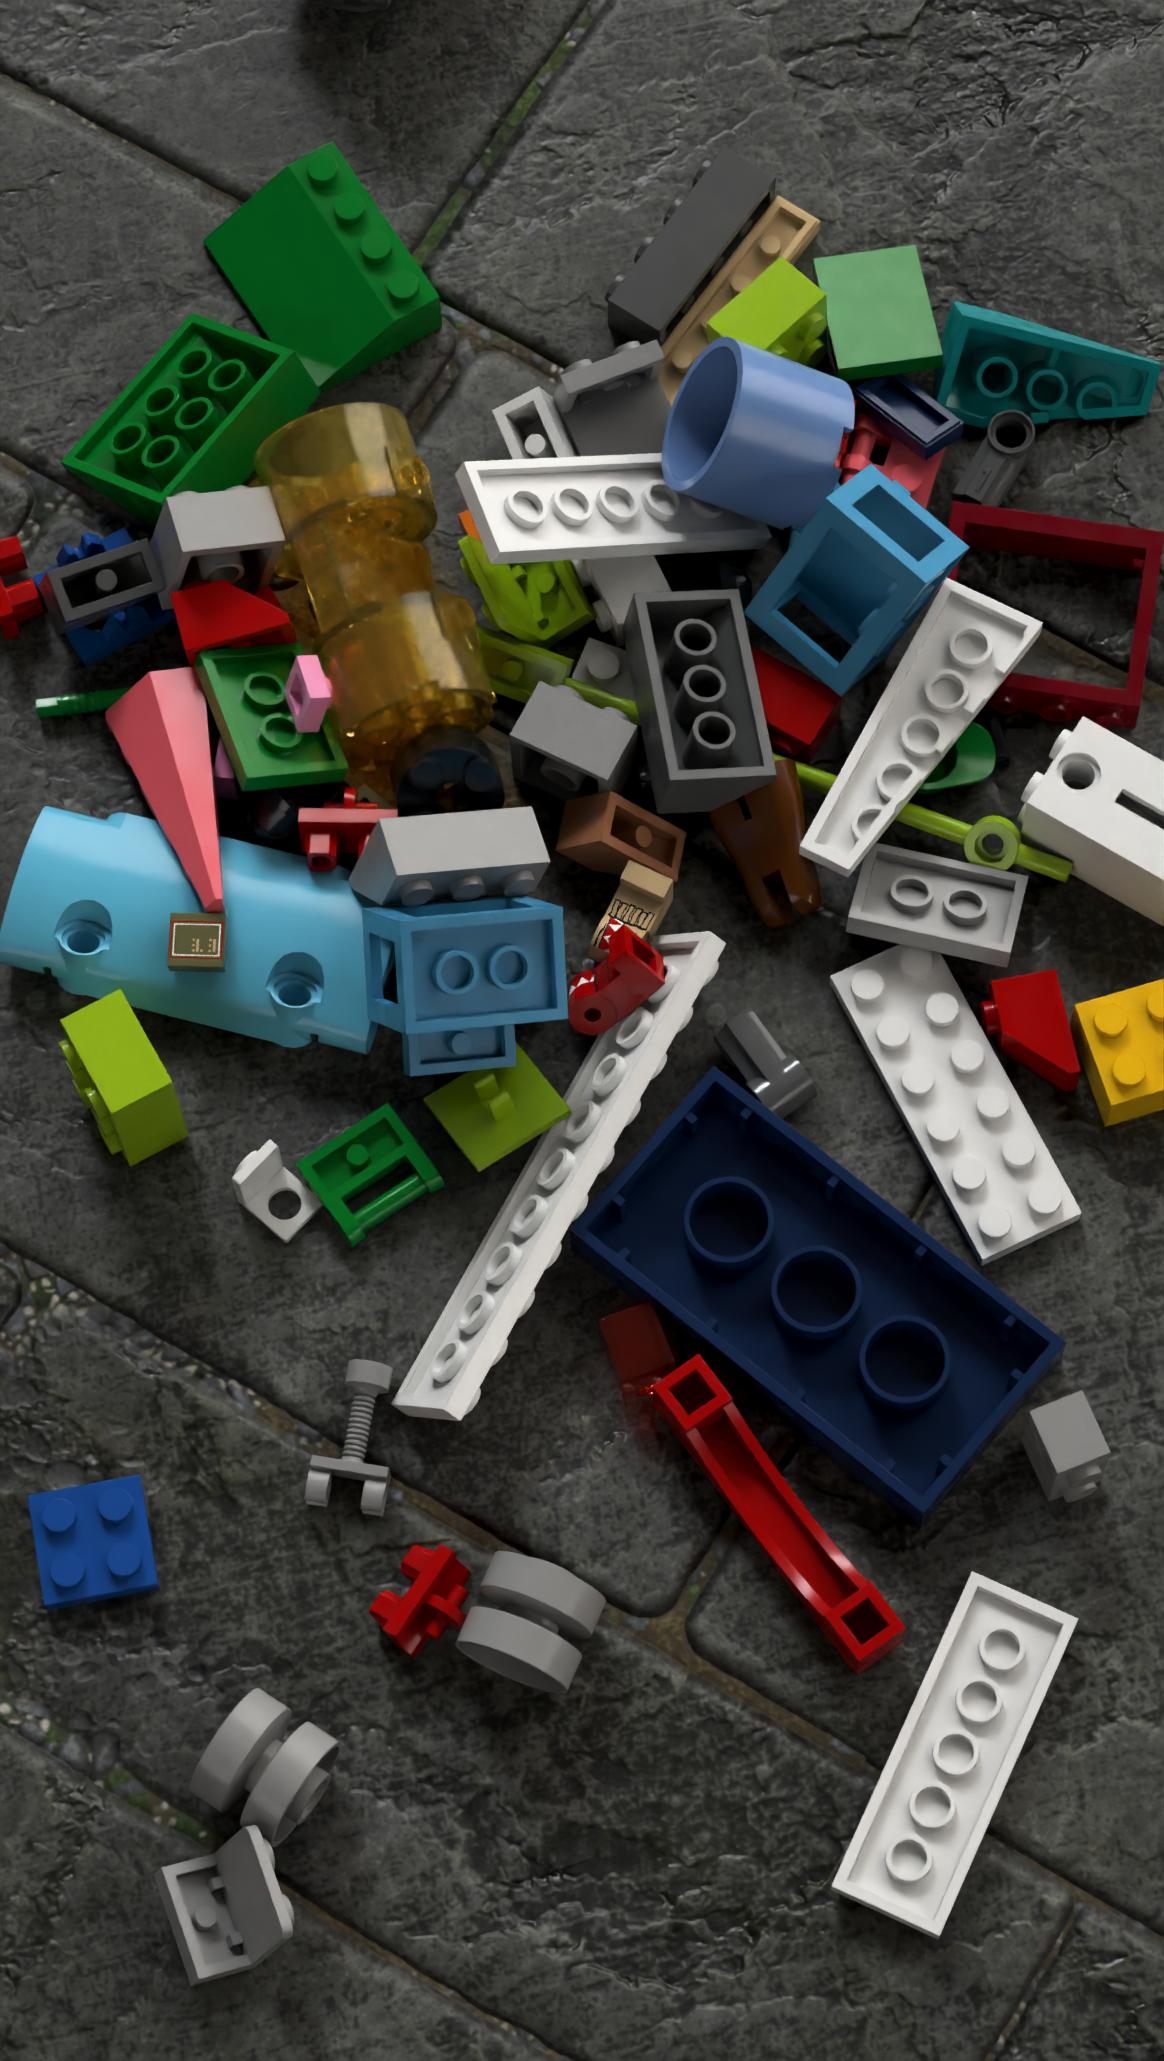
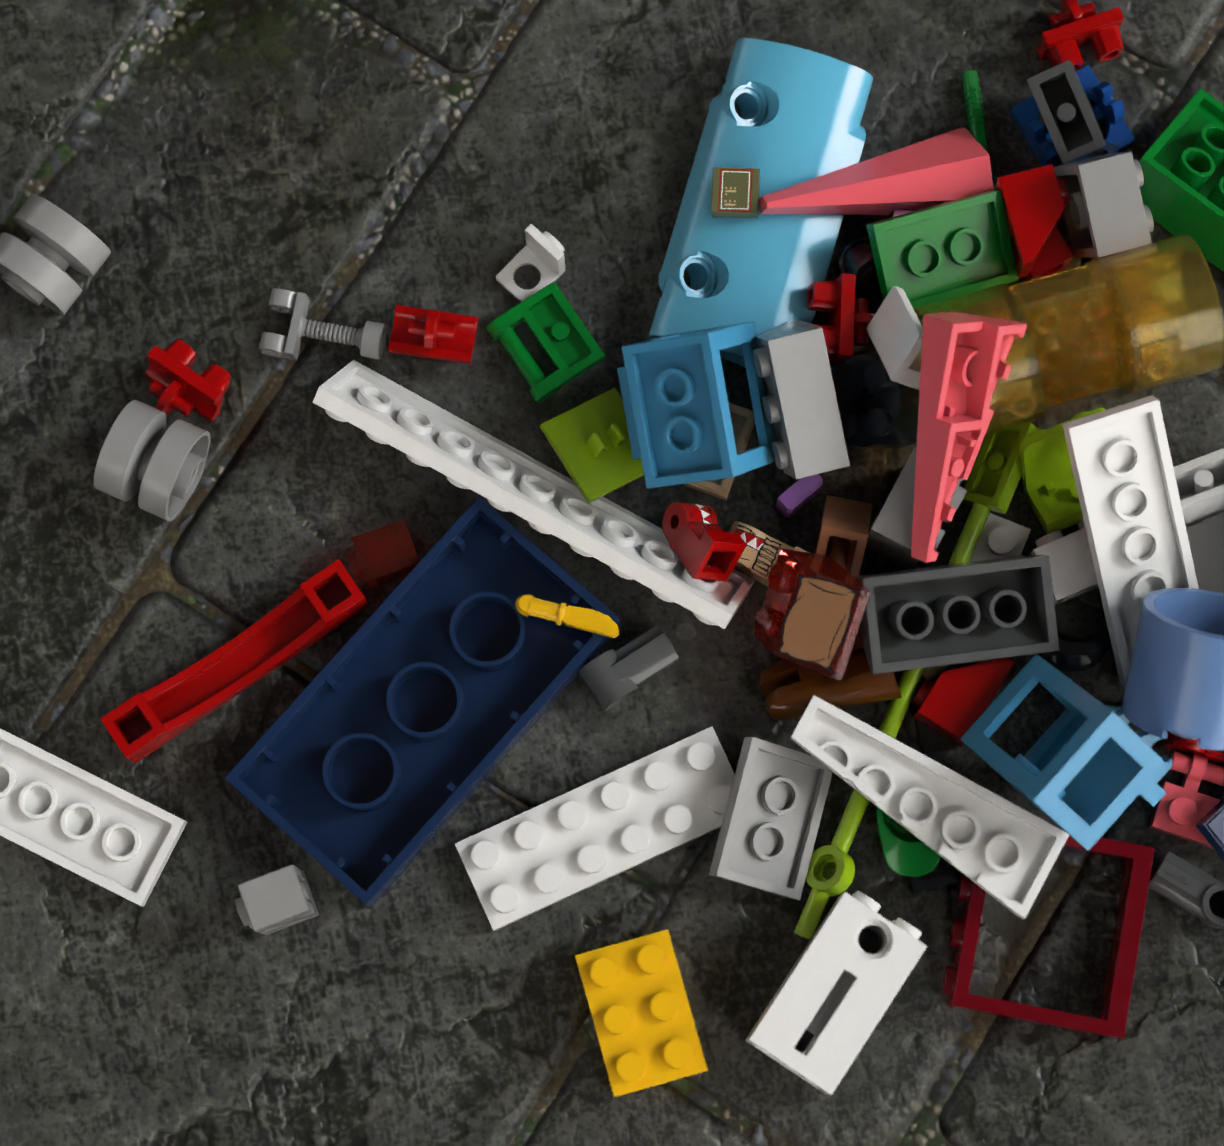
camera: 90 degrees right, 10 degrees up
blue plate [27,1474,160,1610] -> none
lime brick [58,989,189,1167] -> none
bright pink plate [284,655,334,733] -> none
red slope [980,969,1081,1092] -> none
none -> red hips [388,305,479,365]
none -> yellow piece [515,594,619,638]
none -> slope [754,548,870,680]
none -> medium lavender tile [775,474,823,518]
none -> white panel [866,286,923,390]
none -> coral wedge [911,312,1027,562]

